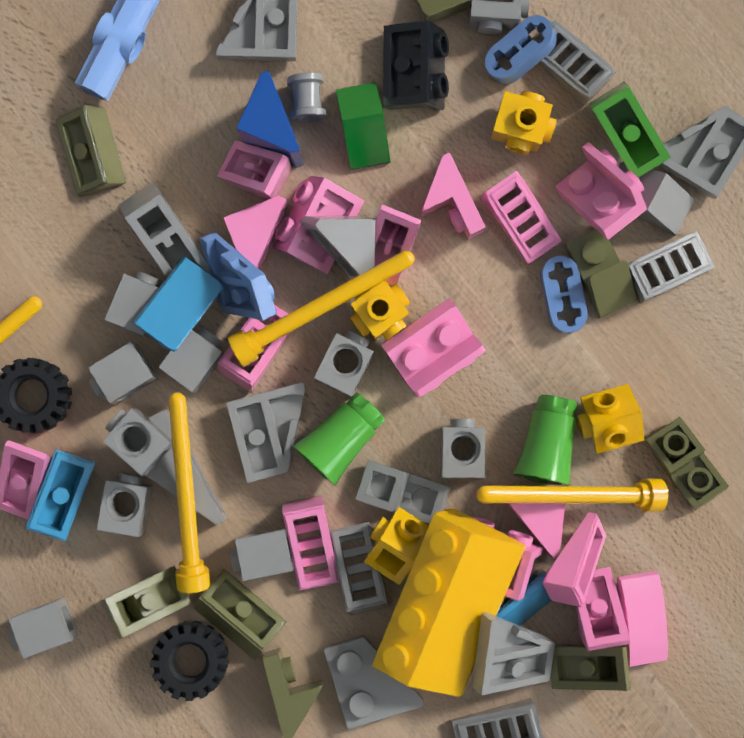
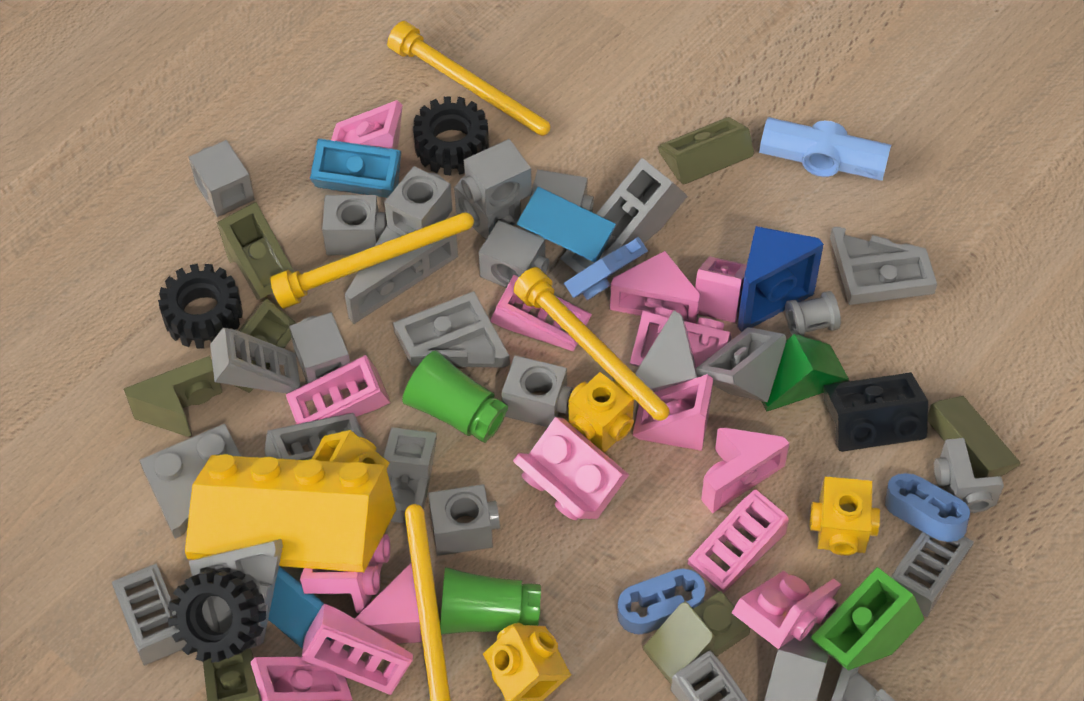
camera: 80 degrees right, 30 degrees down
none -> black tyre [168,567,266,663]
none -> light grey slope [210,328,300,394]
none -> light grey brick [461,139,532,216]
none -> light grey slope [696,327,786,402]

